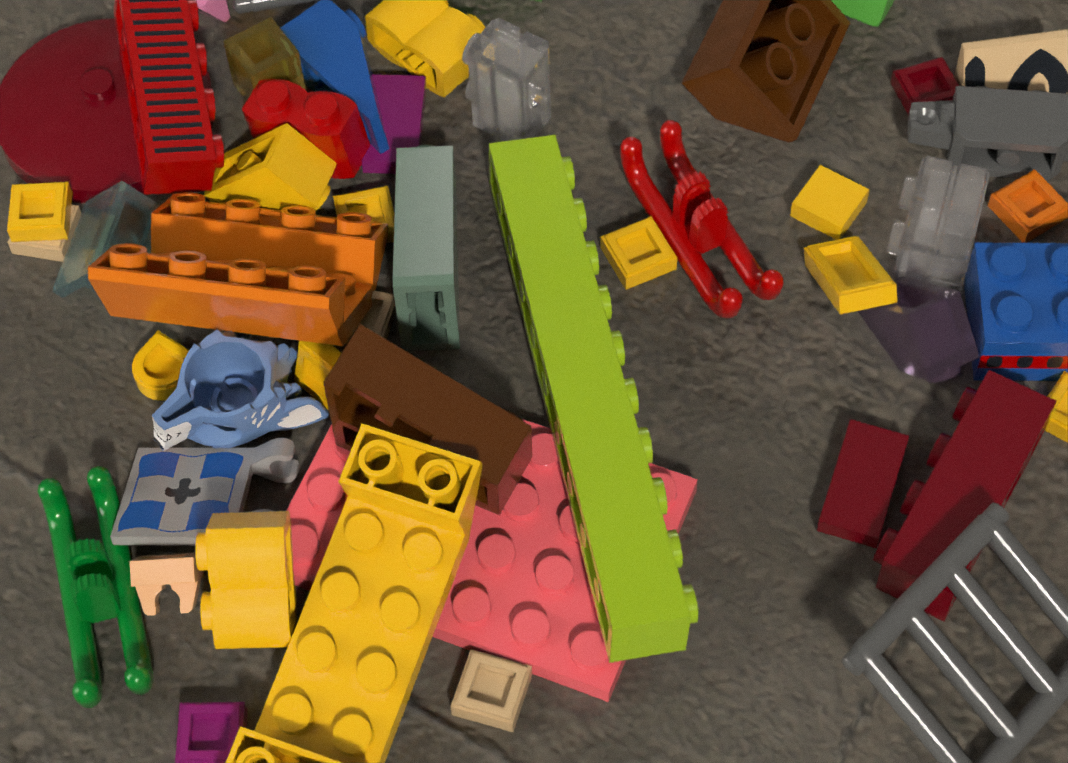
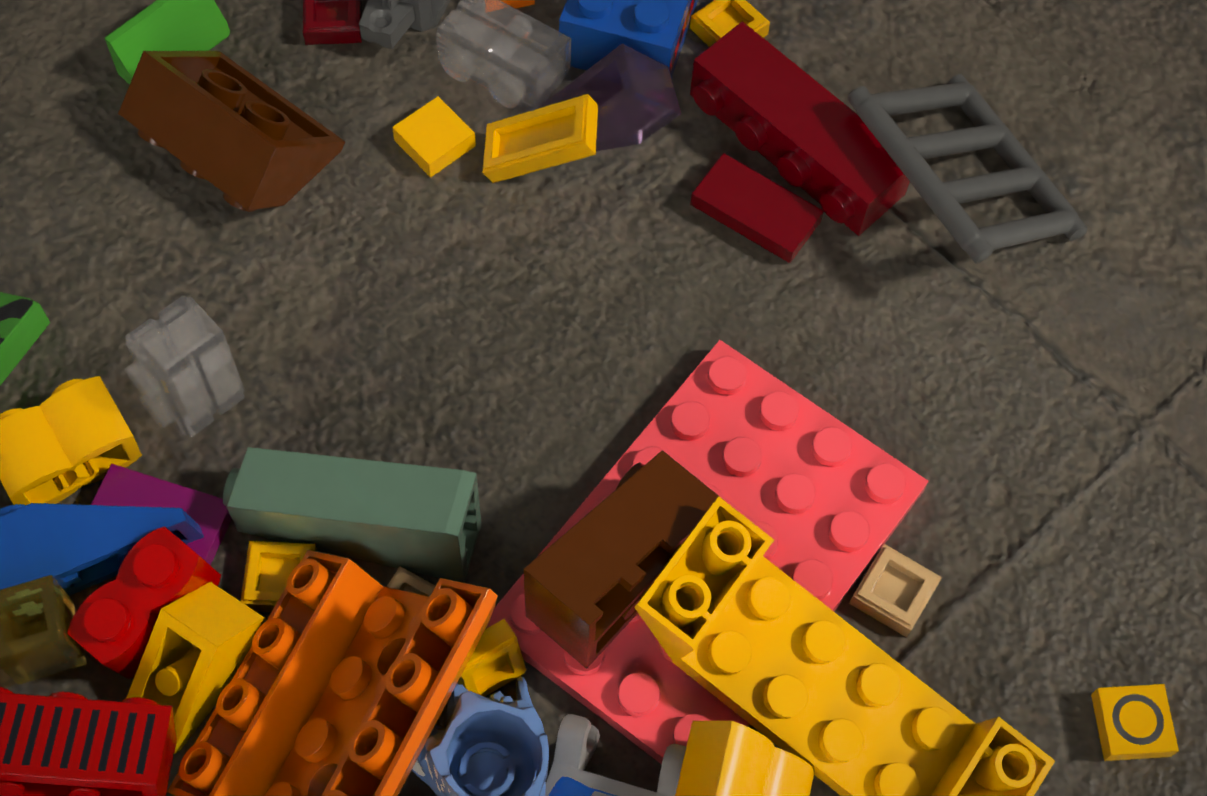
camera: 80 degrees left, 5 degrees up
lime brick [489,135,698,663] -> none
yellow tile [600,216,677,290] -> none
red piece [620,120,784,319] -> none

